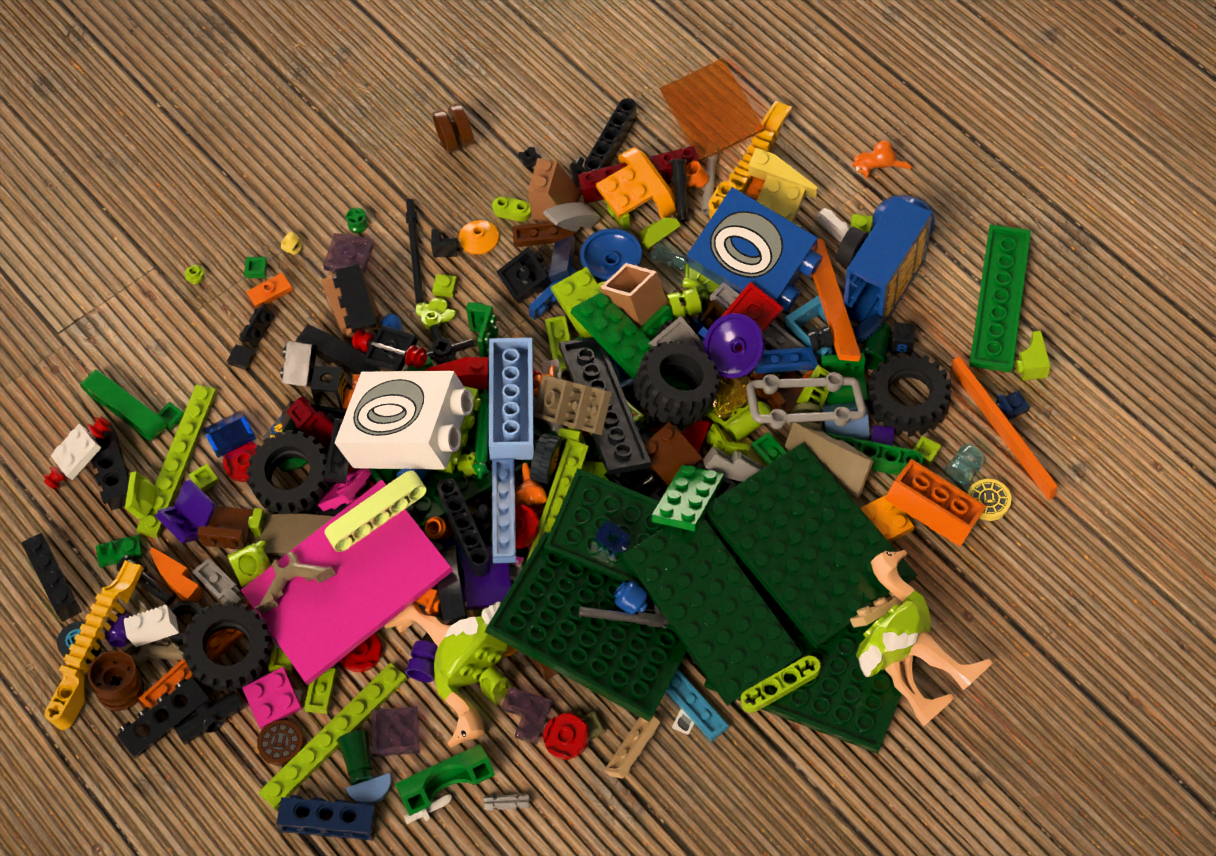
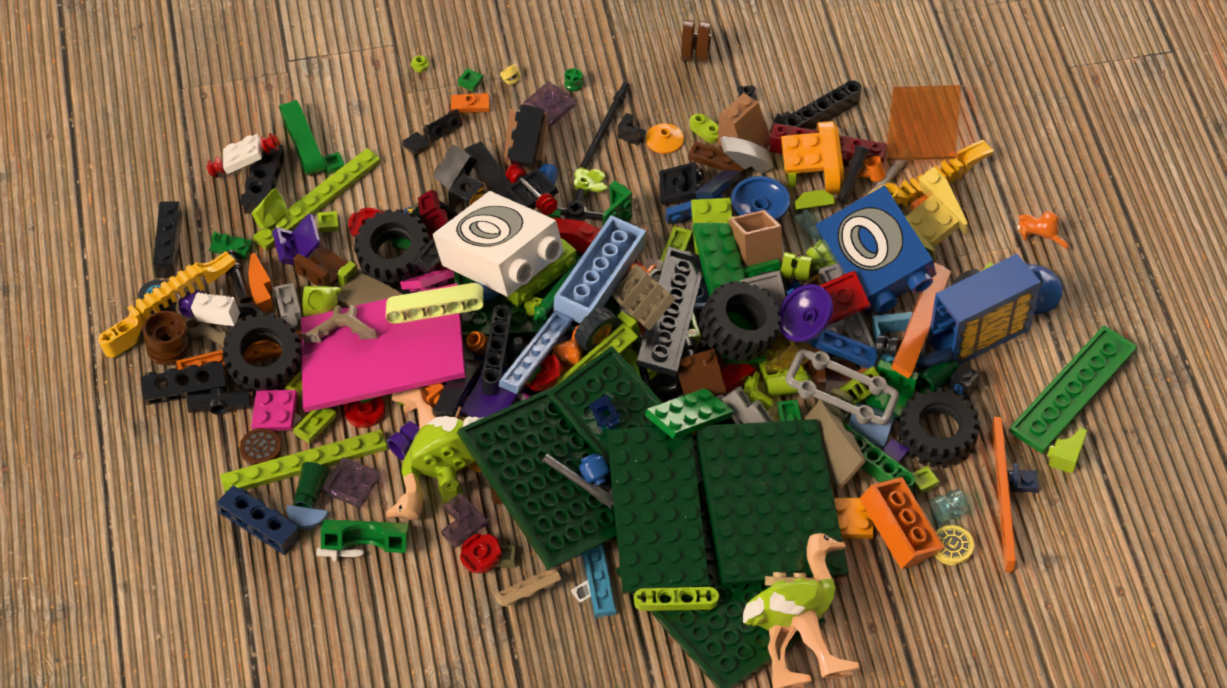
camera: 25 degrees right, 5 degrees down
clear blue slope [202,411,256,458] -> none
lime plate [432,274,457,298] -> none
light grey axle [483,794,530,810] -> none
white plate [816,208,850,242] -> none

